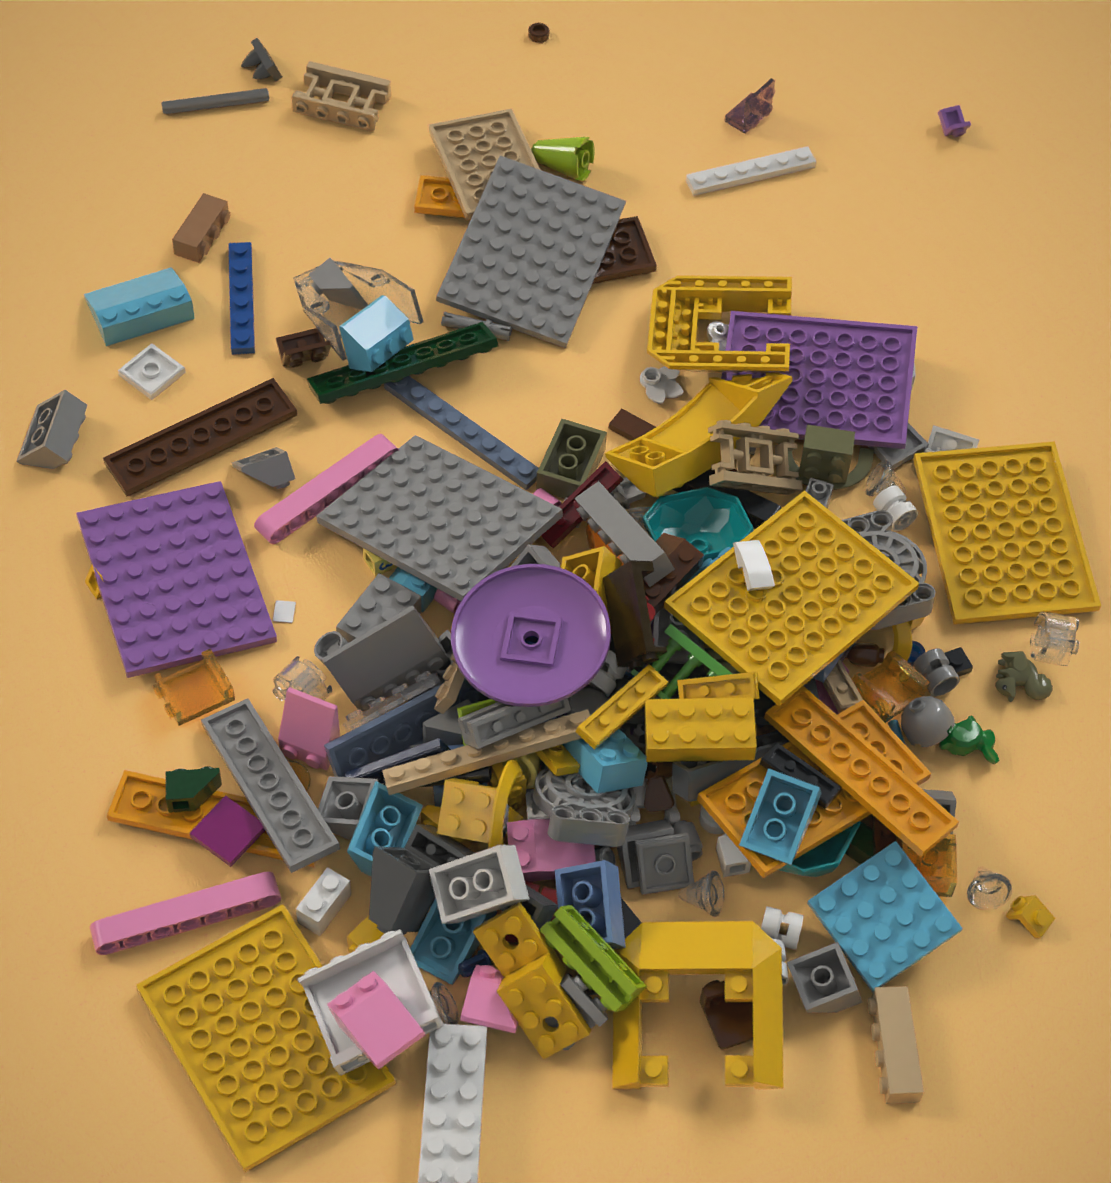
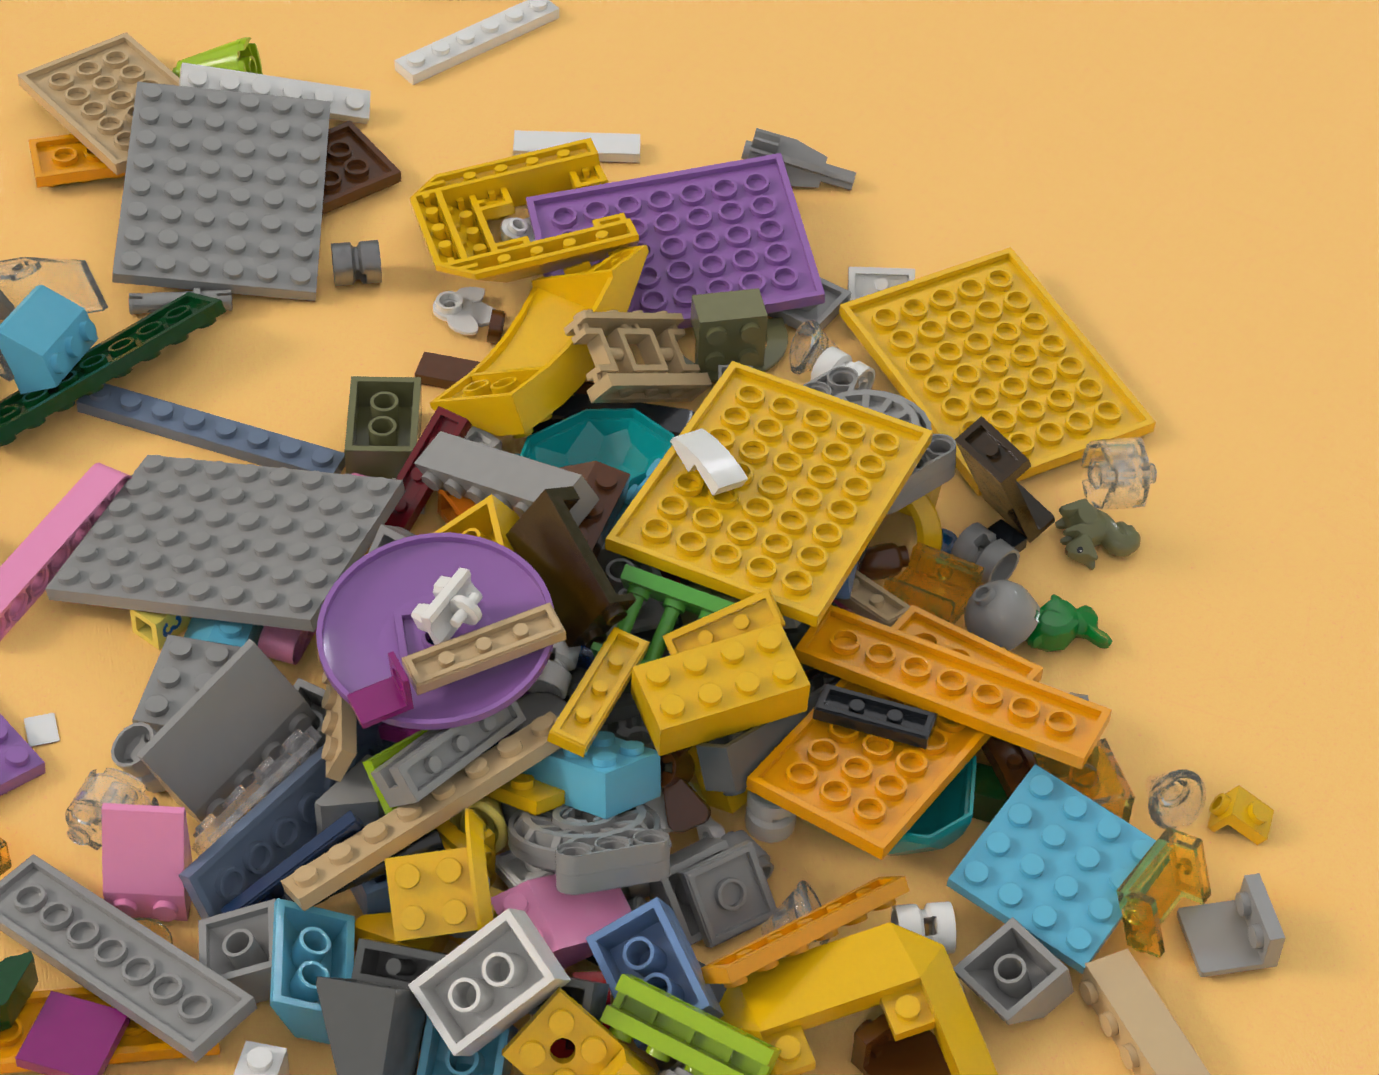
camera: 20 degrees left, 10 degrees down
white brick [716,833,751,877] -> none
medium azure slope [739,769,821,865] -> none
none -> white plate [179,62,371,124]
none -> flat silver wheel [331,240,382,286]
none -> magenta bracket [347,651,414,729]
none -> tan tile [401,602,566,696]
none -> white hips [411,567,483,645]
none -> reddish brown tile [487,309,506,344]
none -> white tile [513,130,640,163]
none -> light orange plate [701,876,910,989]
none -> light grey piece [741,128,856,191]
none -> dark brown panel [955,416,1055,543]
none -> clear yellow panel [1116,827,1212,958]
none -> light grey bracket [1176,873,1285,977]

